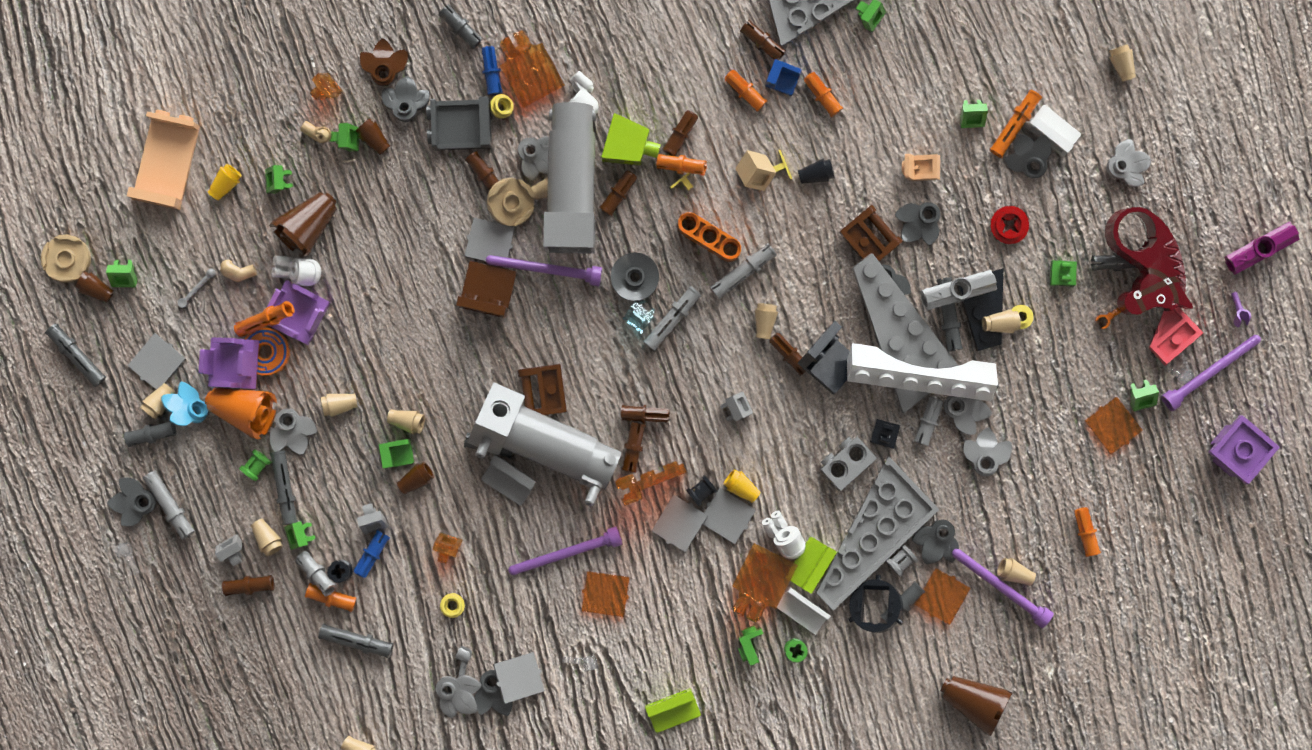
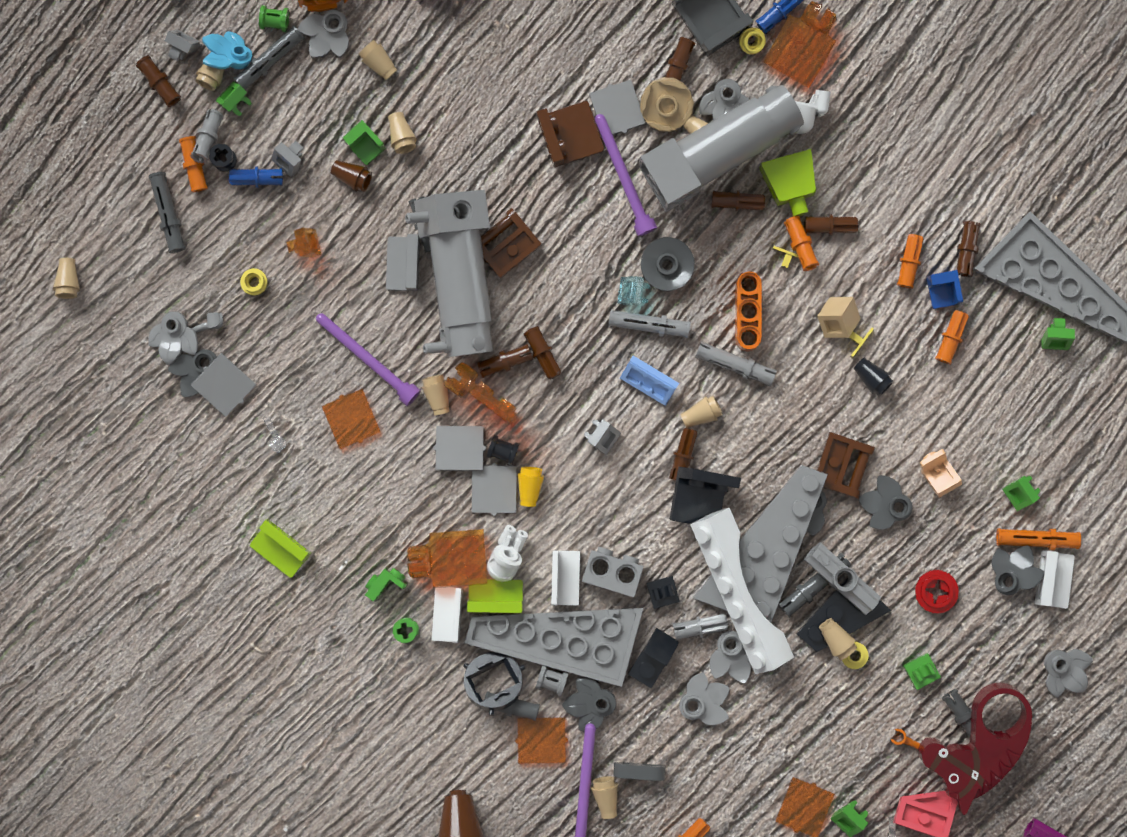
camera: 65 degrees right, 0 degrees up
none -> medium azure plate [202,31,252,69]
none -> tan cone [421,374,450,415]
none -> white panel [551,550,580,606]
none -> dark grey beam [613,762,666,781]
none -> light blue plate [620,356,679,406]
none -> black slope [628,628,679,688]

